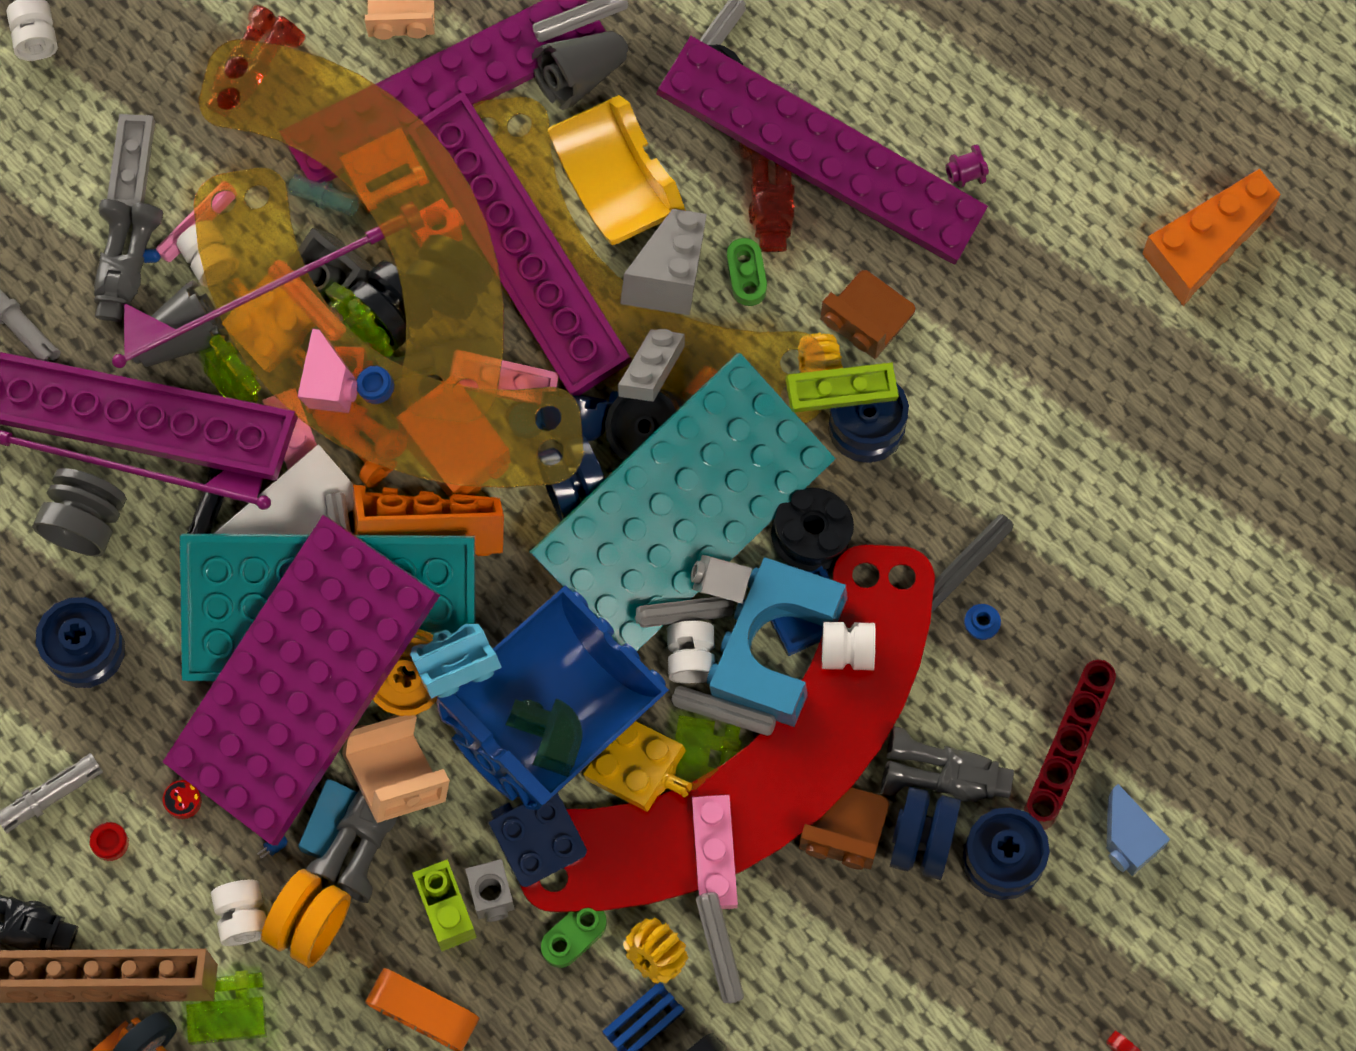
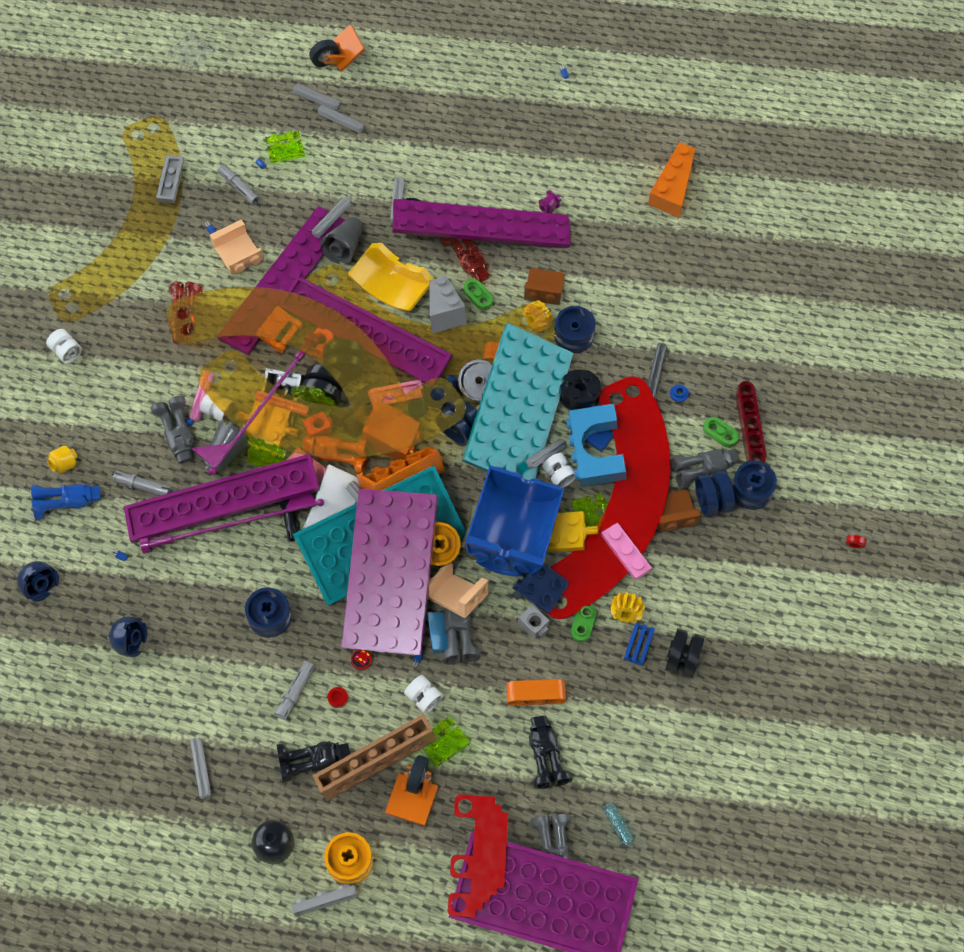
camera: 30 degrees left, 5 degrees down
dark grey wheel [32,468,127,557] -> none
light grey plate [107,114,155,209] -> none
light orange wheel [261,869,351,968] -> none
clear light blue pin [288,174,360,217] -> none
bright pink slope [297,329,358,413] -> none
blue tile [356,366,394,404] -> none
medium azure plate [410,624,502,699] -> none
lime slope [412,859,477,951] -> none
clear green brick [505,699,582,777] -> none
light grey plate [618,329,685,402] -> none
light grey axle [672,686,776,736] -> none
light grey brick [691,555,752,603] -> none
light grey axle [696,892,744,1004] -> none
lime plate [785,362,899,413] -> none
white wheel [822,621,876,670] -> none
medium blue slope [1106,784,1170,876] -> none
none -> bright green plate [703,417,739,447]

